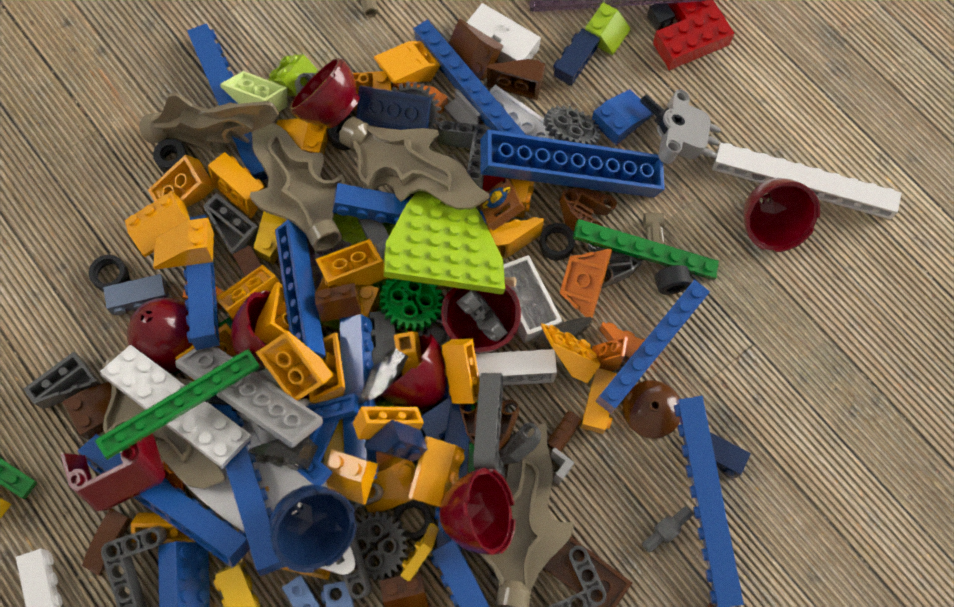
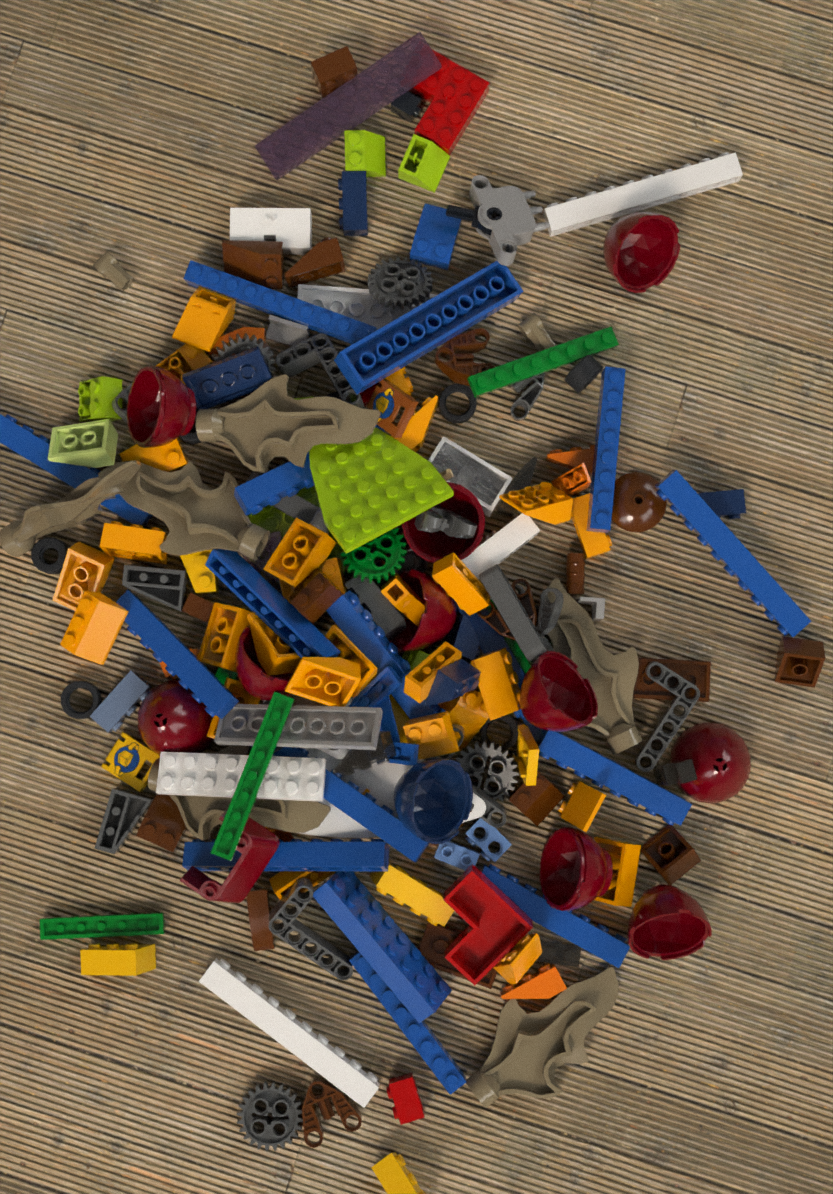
camera: 30 degrees left, 15 degrees up
light orange slope [153,218,214,270] -> none
clear smoke slope [358,348,409,404] -> none
orange wing [560,249,612,321] -> none
dark grey axle [642,506,693,553] -> none
none -> yellow container [101,731,160,792]
none -> lime slope [398,134,450,193]

